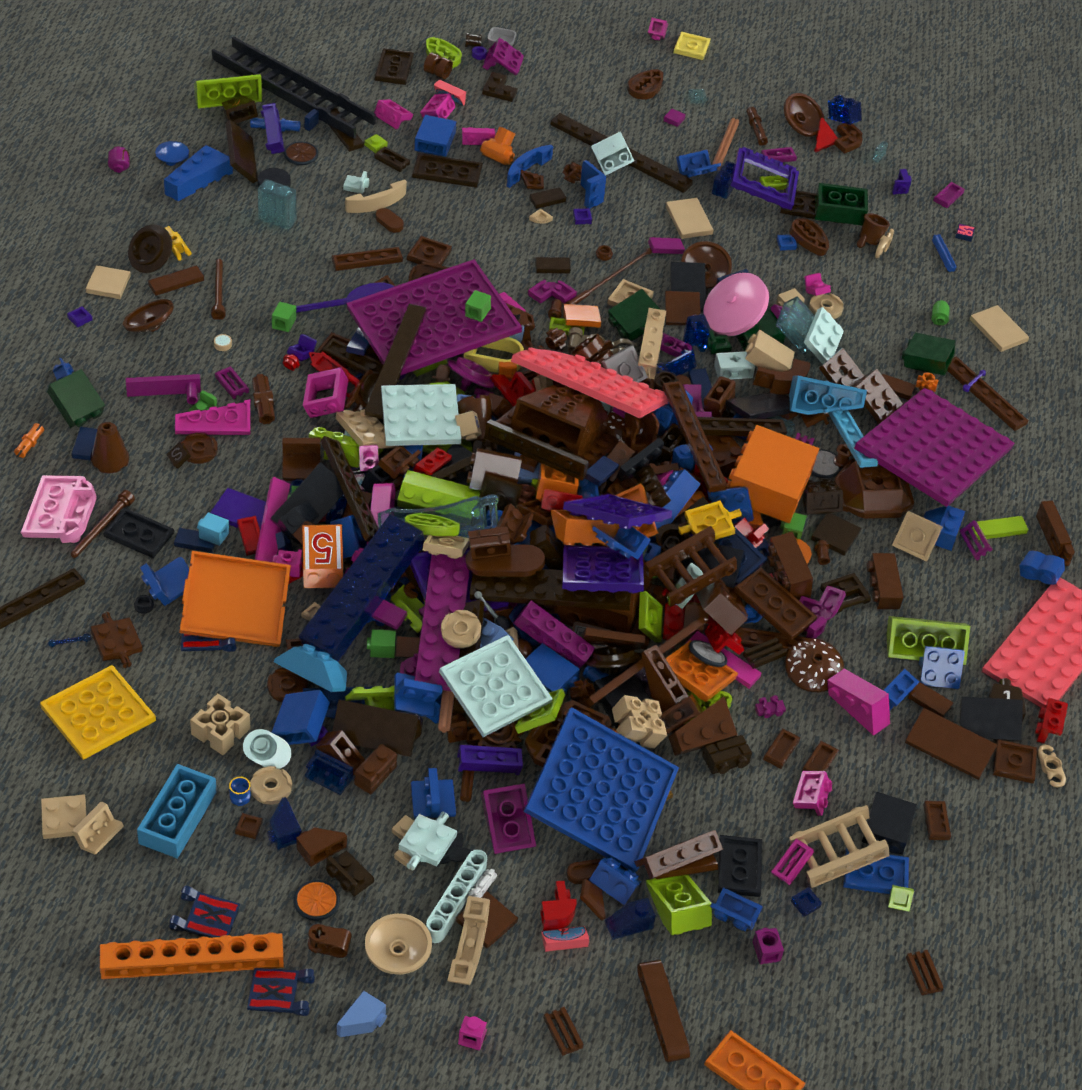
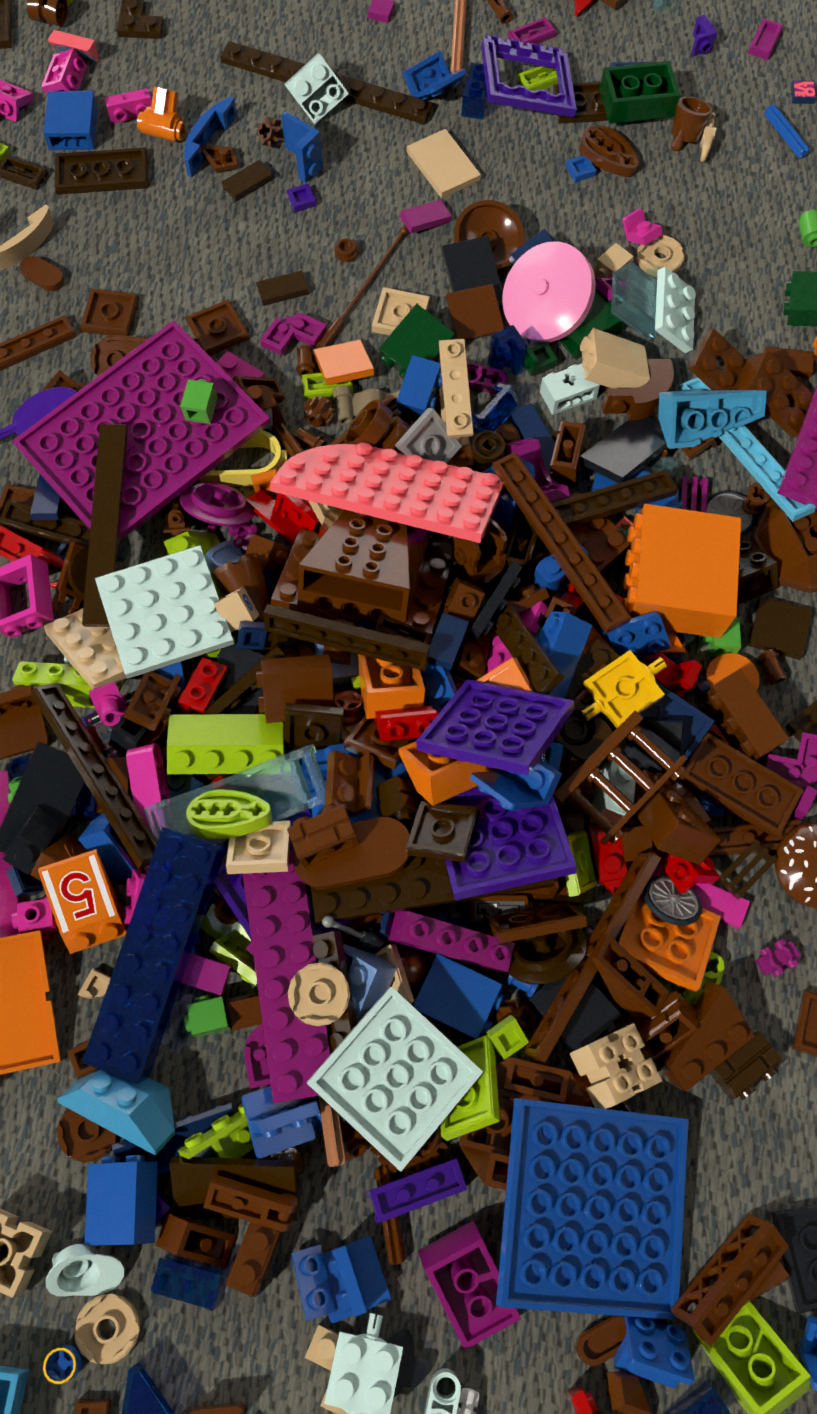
camera: 10 degrees left, 20 degrees up
tan tile [529,209,553,224] -> none
none -> reddish brown tile [185,299,250,356]
none -> reddish brown plate [203,1174,298,1232]
none -> dark blue tile [236,621,268,650]
none -> blue hinge [291,1245,336,1321]
none -> blue brick [396,355,442,417]
none -> dark brown tile [405,801,480,863]
none -> lime plate [486,1015,529,1060]

